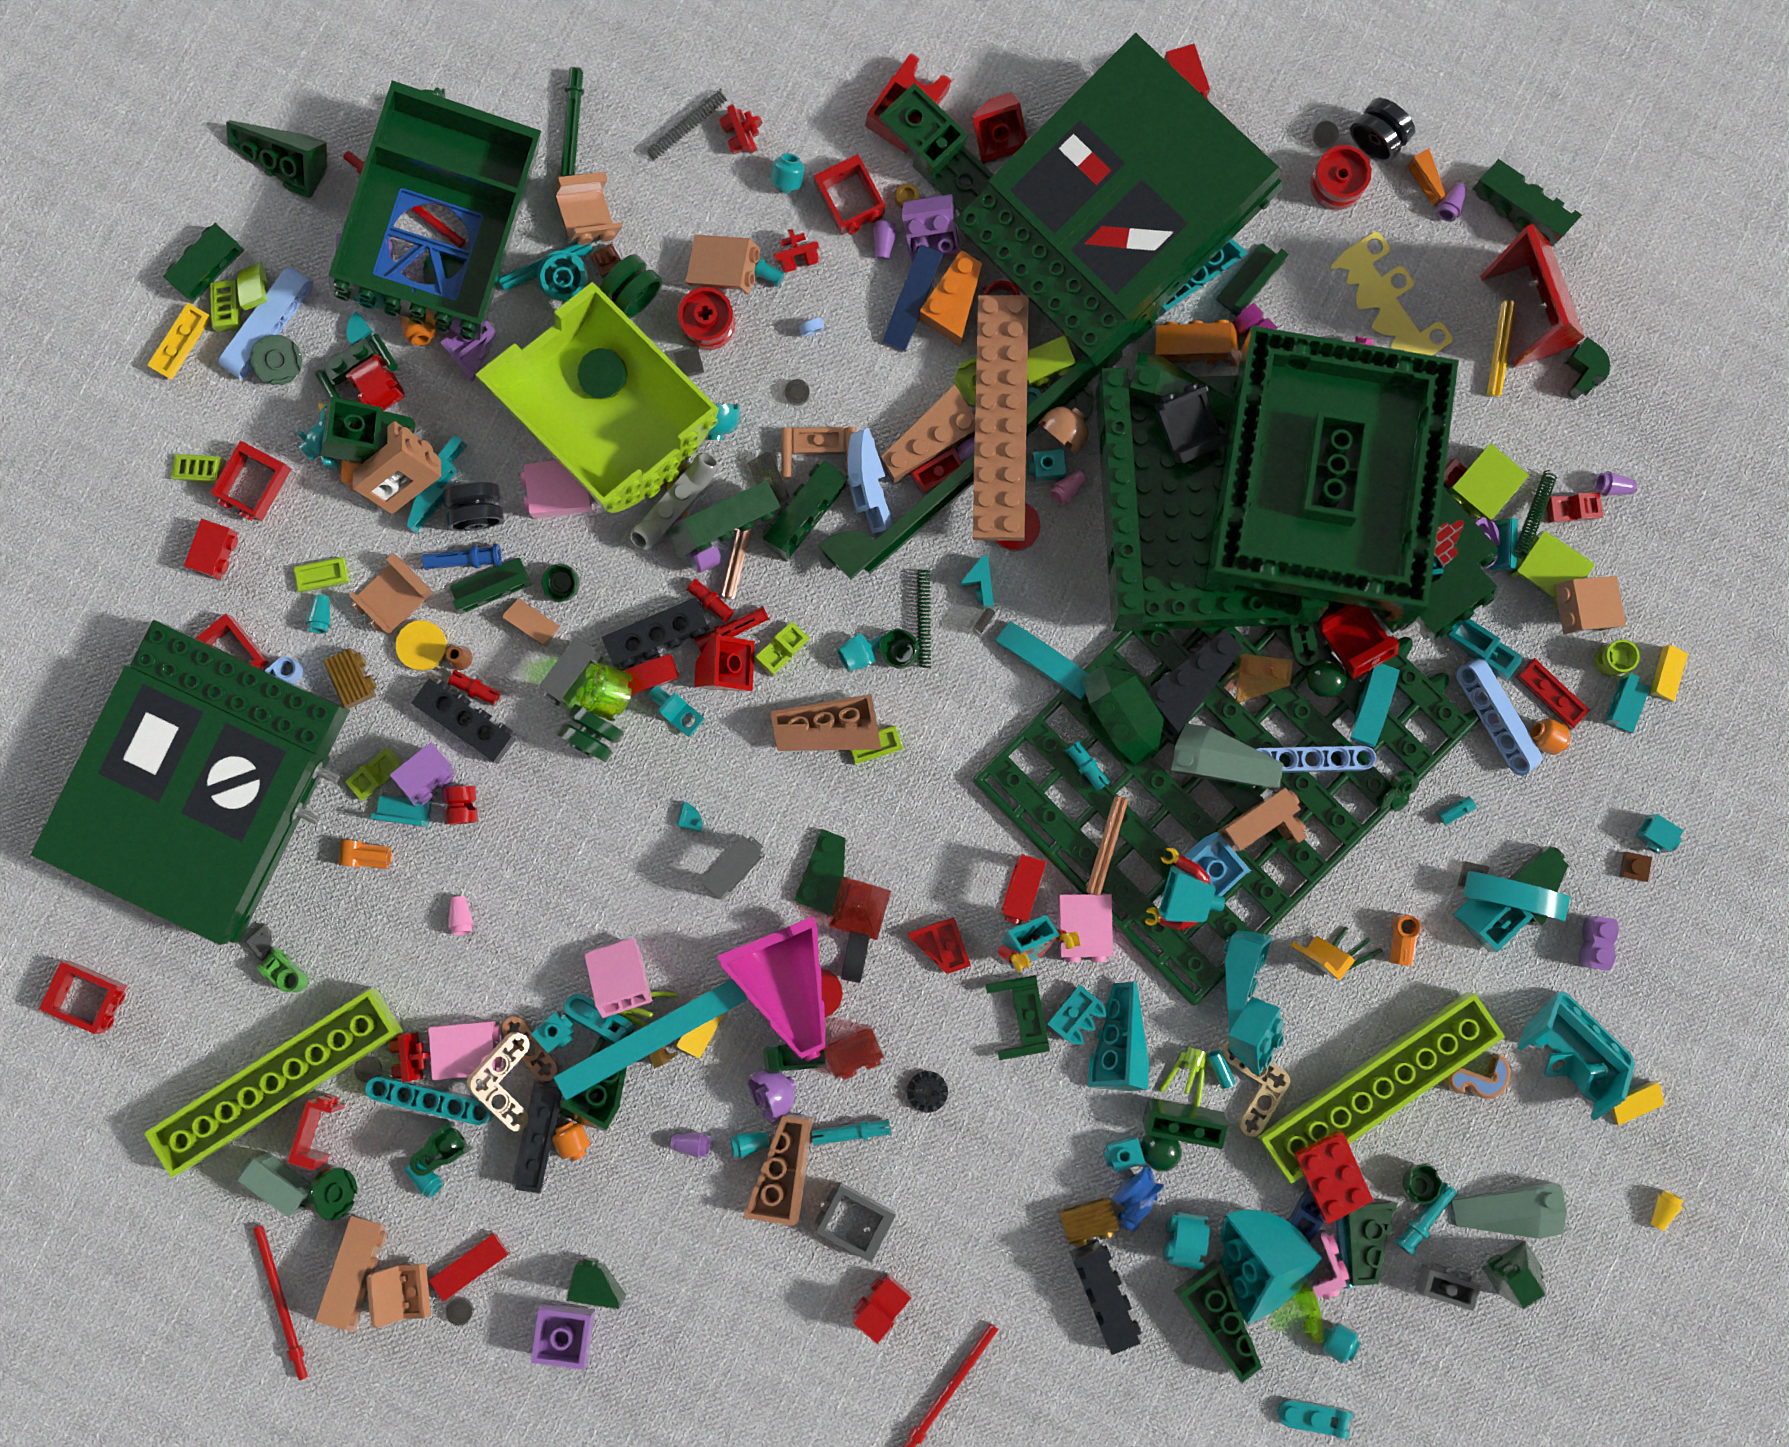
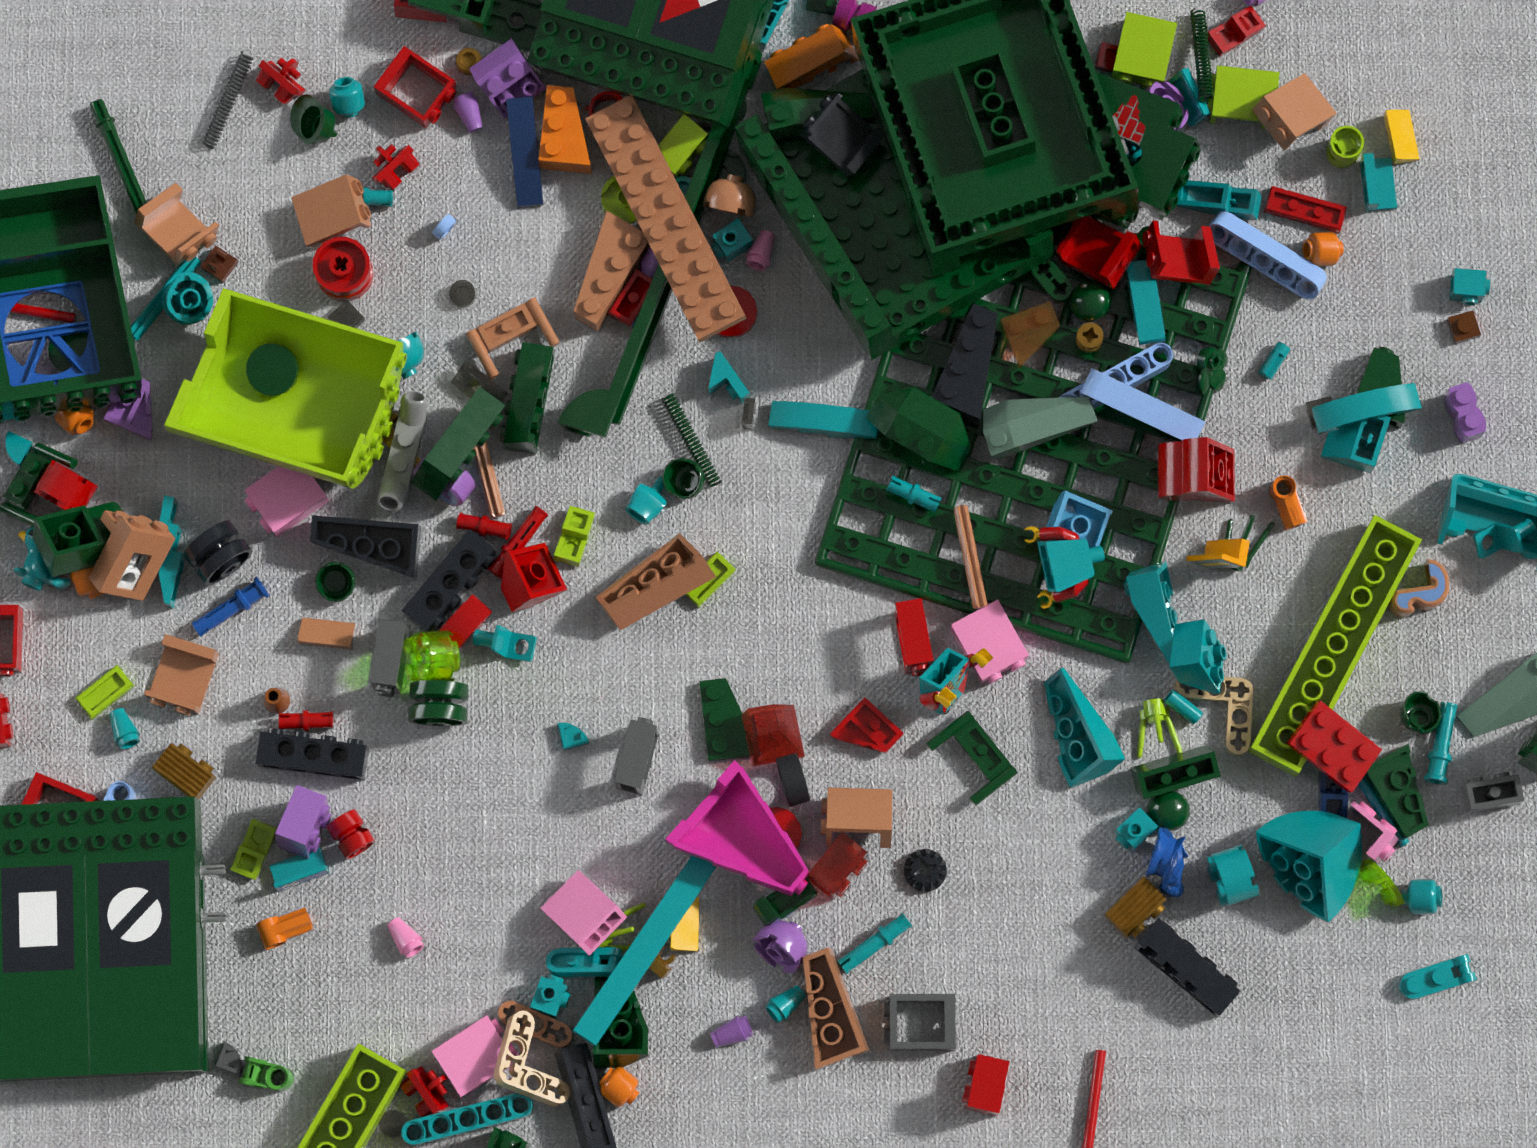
camera: 20 degrees left, 5 degrees down
yellow tile [396,620,448,671] -> none
dark green panel [450,558,532,614] -> none
dark green wheel [599,254,663,319] -> none
light blue slope [848,428,893,534] -> none
teal plate [1047,984,1106,1045] -> none
dark green wedge [1173,1260,1263,1384] -> none
nougat brick [1217,788,1307,851] -> none
none -> dark green piece [290,94,338,145]
none -> black wedge [310,515,422,579]
none -> nougat panel [821,787,892,848]
none -> pearl gold wheel [1076,322,1103,353]
none -> light blue beam [1080,368,1206,440]
none -> red panel [1142,220,1220,285]
none -> red brick [1158,437,1235,502]

